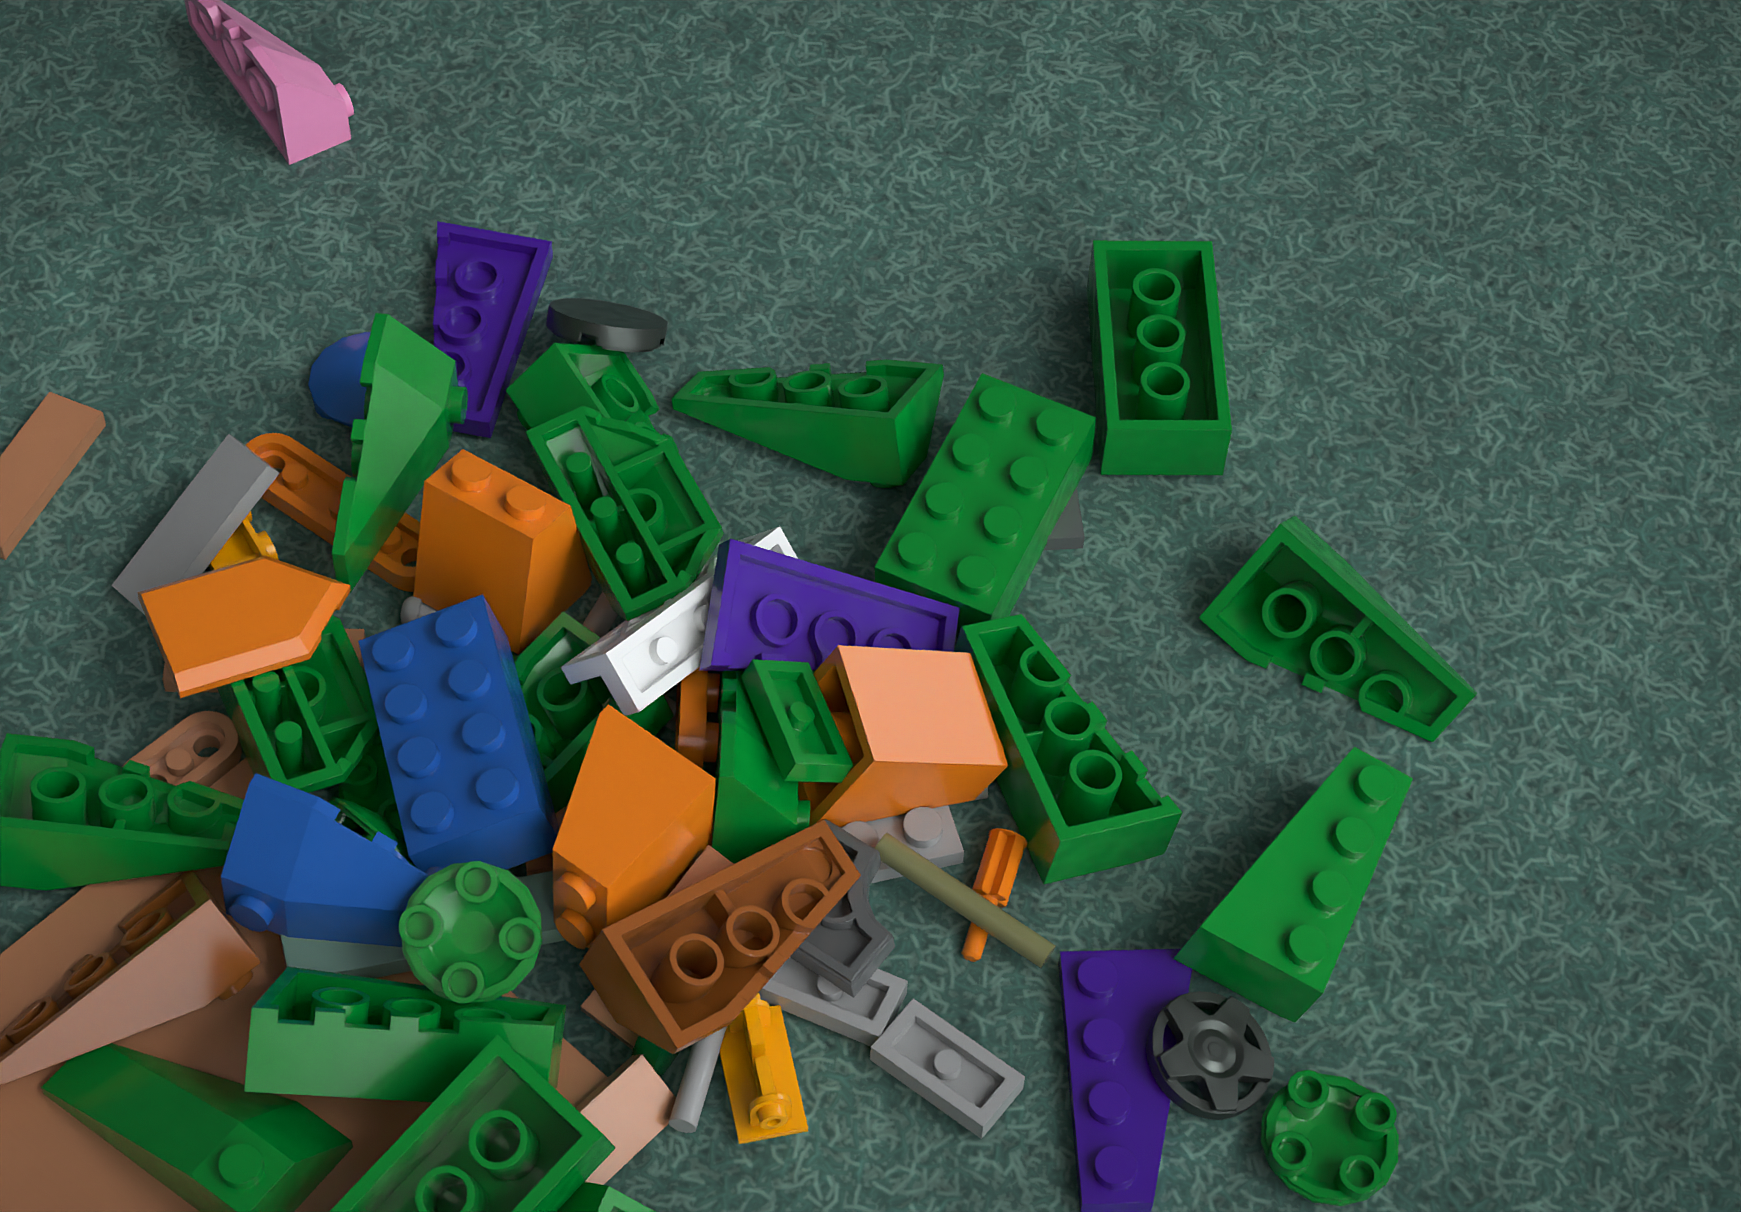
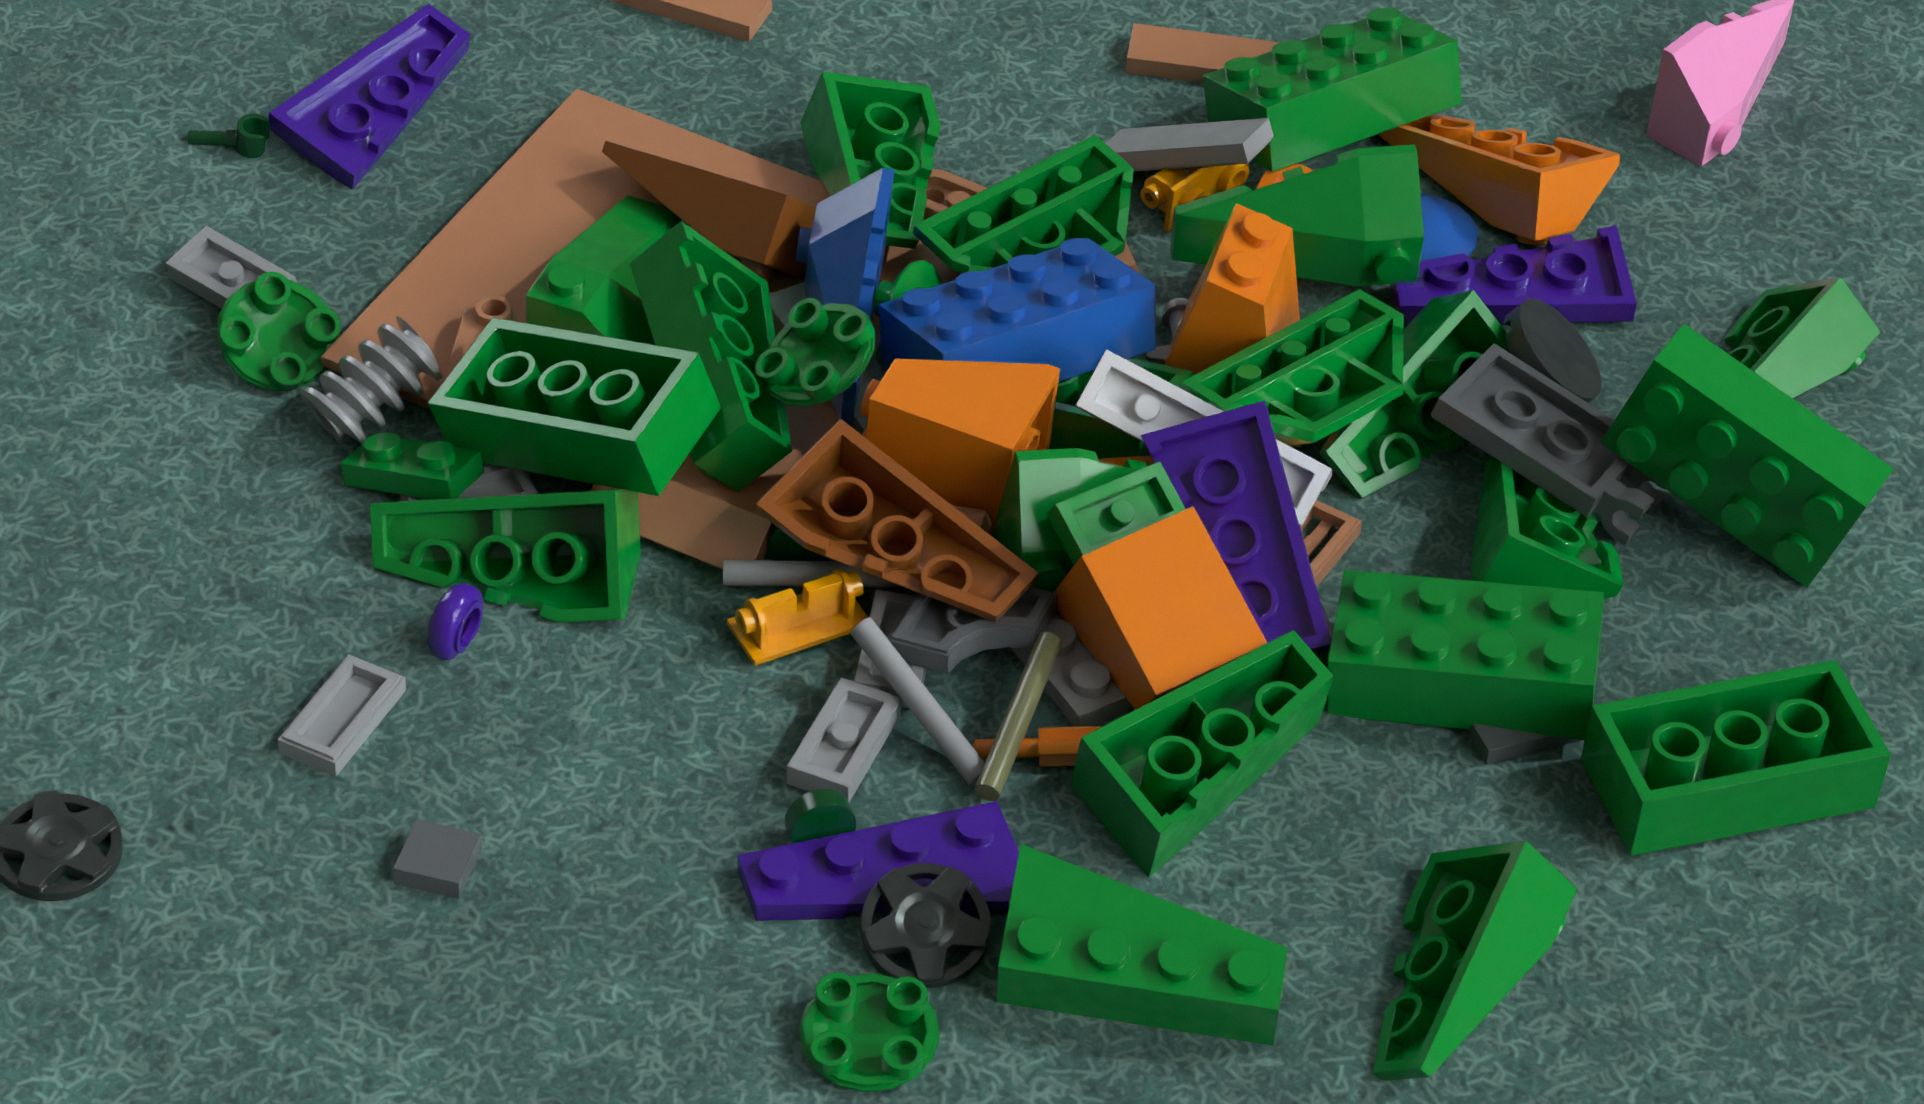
camera: 75 degrees right, 10 degrees down
orange tile [138,555,351,698] -> none
none -> dark green tile [785,789,856,844]
none -> light grey bar [850,617,985,786]
none -> green brick [1203,8,1462,172]
none -> orange wedge [1378,114,1620,245]
none -> dark grey tile [1430,343,1666,545]
none -> green brick [1600,324,1894,588]
none -> wedge [1724,277,1880,398]

